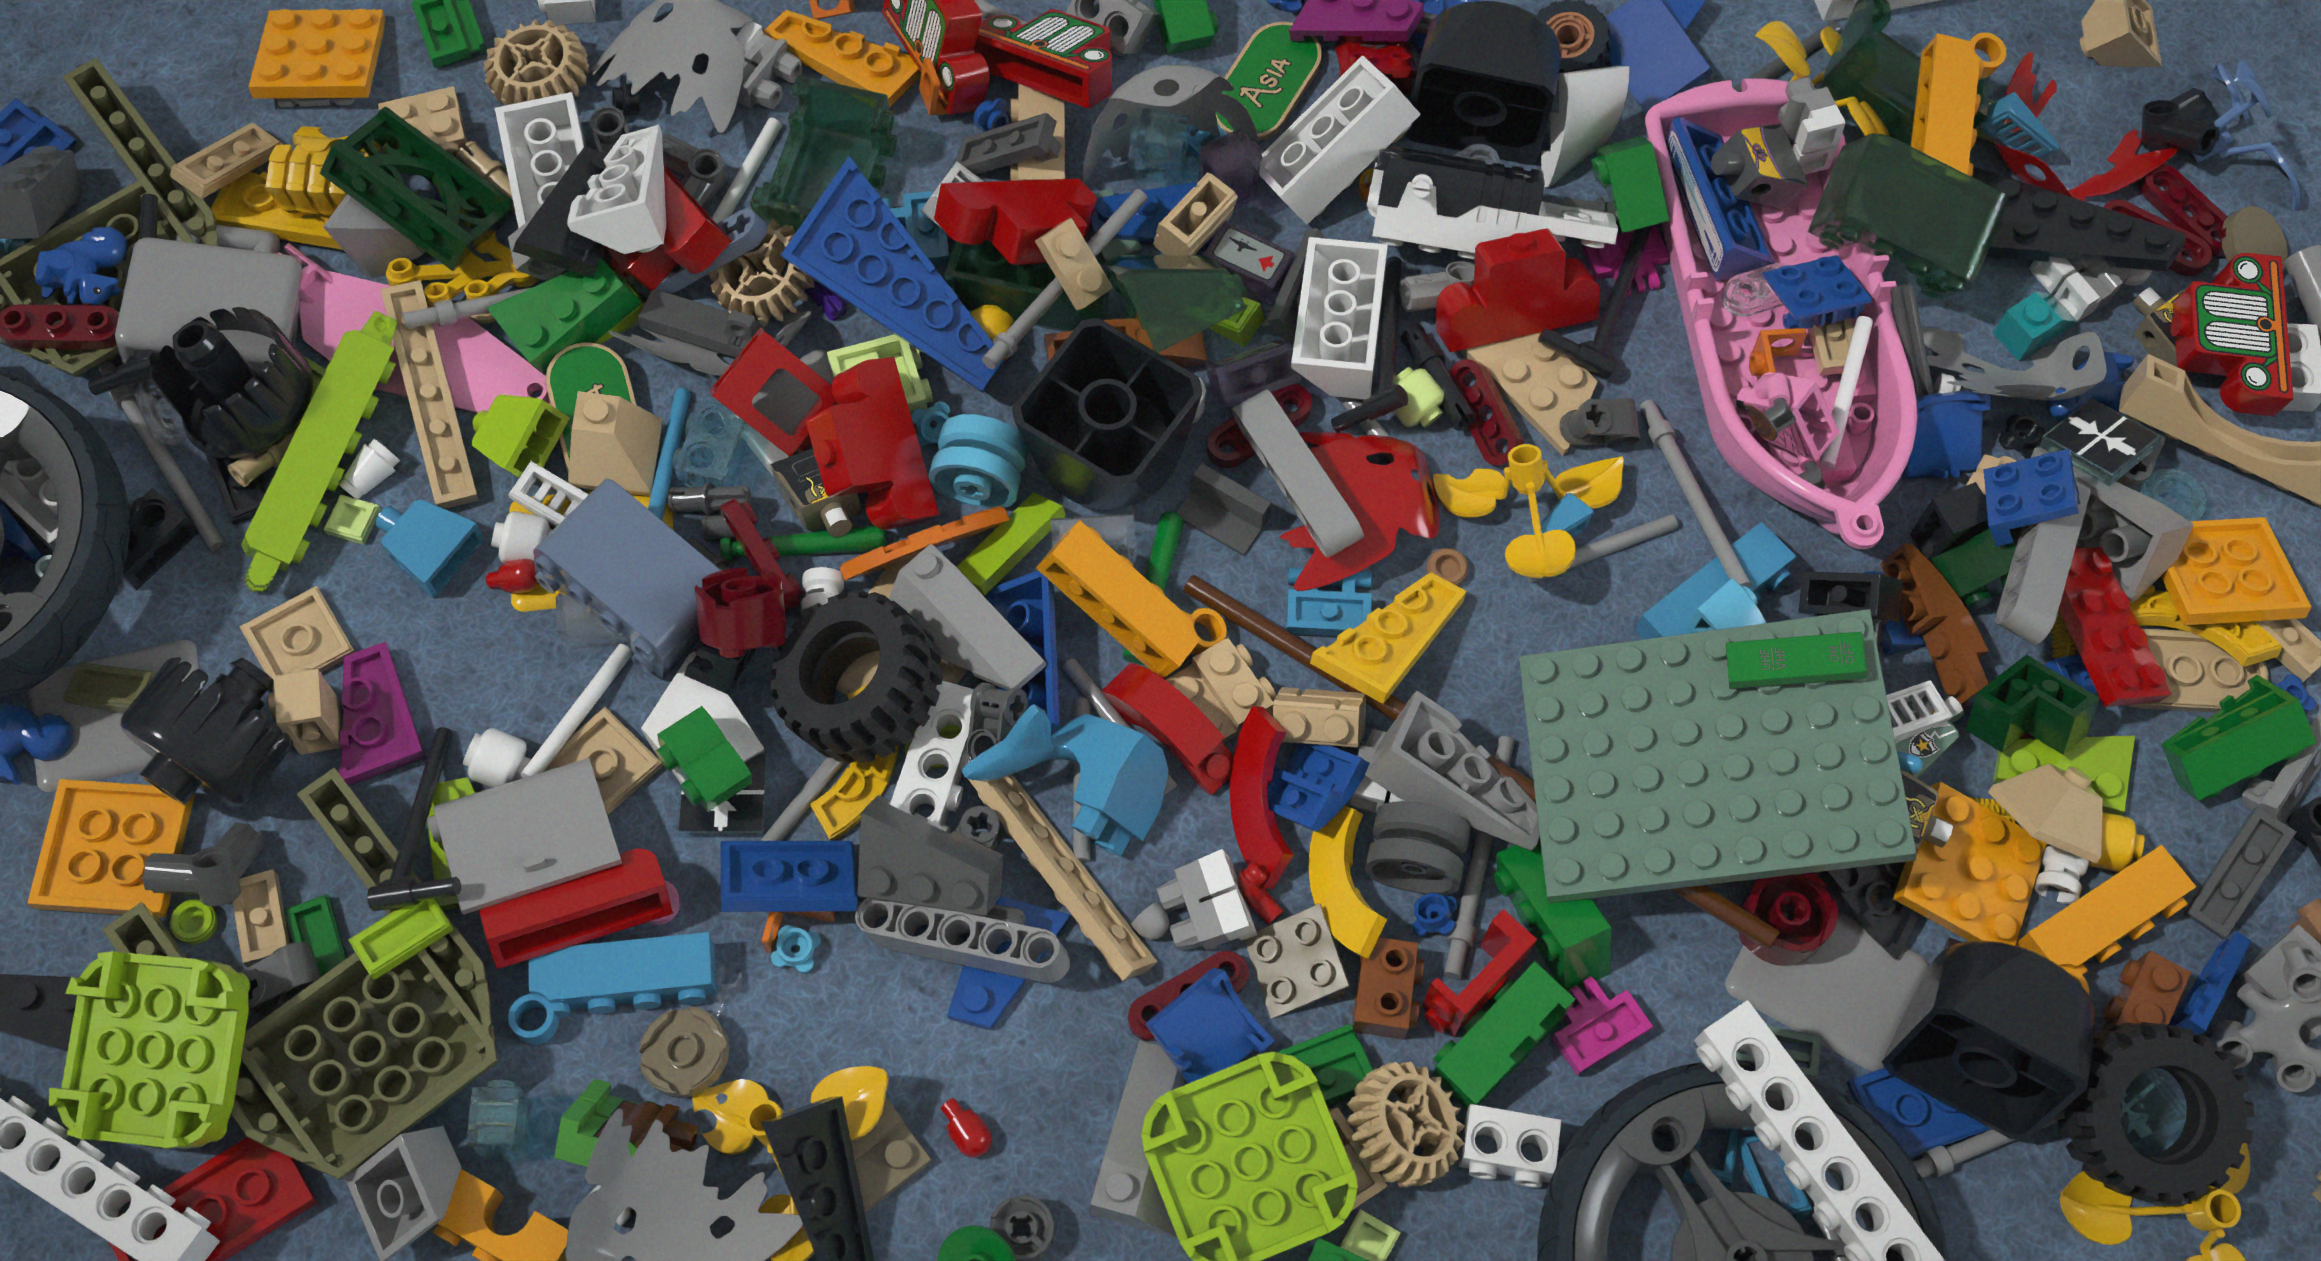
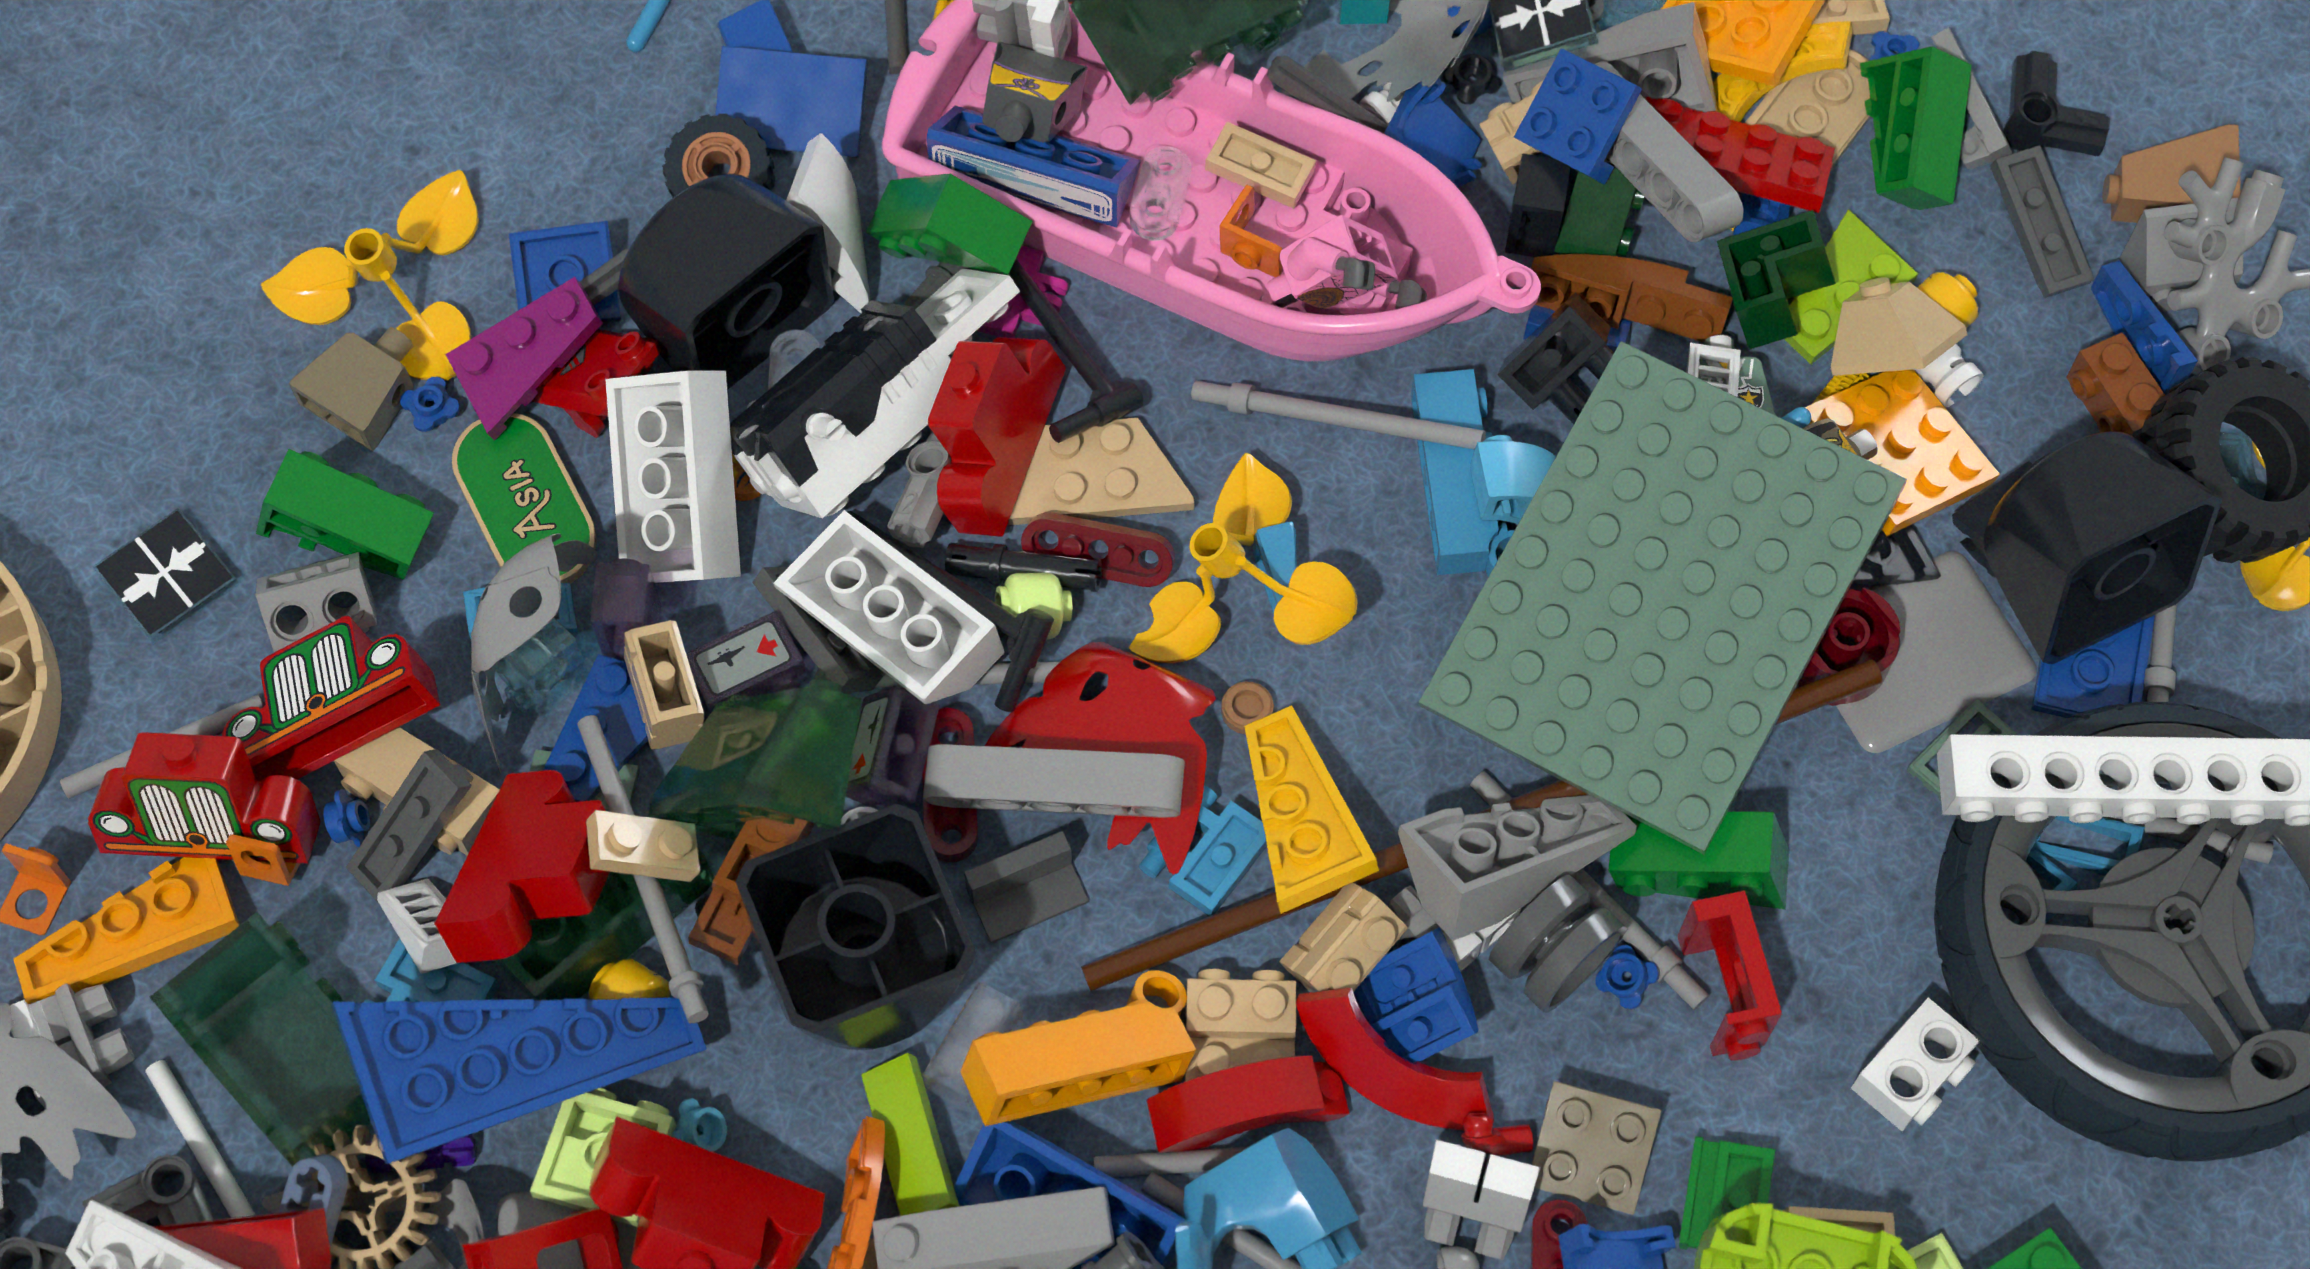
camera: 55 degrees left, 0 degrees up
medium azure wheel [929,414,1029,509] -> none
green piece [1123,511,1184,665] -> none
yellow tile [1309,806,1387,959] -> none
tan gear [1346,1061,1465,1187] -> none
dark orange brick [1352,937,1424,1040] -> none
green wedge [1431,961,1575,1110] -> none
light grey bar [1526,514,1678,583] -> none
dark pink hinge [1552,977,1653,1076] -> none
dark grey piece [1559,398,1641,447] -> none
green tile [1725,631,1867,689] -> none
blue hinge [1762,255,1872,329] -> none
white bar [1820,316,1873,468] -> none
light orange hinge [2016,844,2196,995] -> none

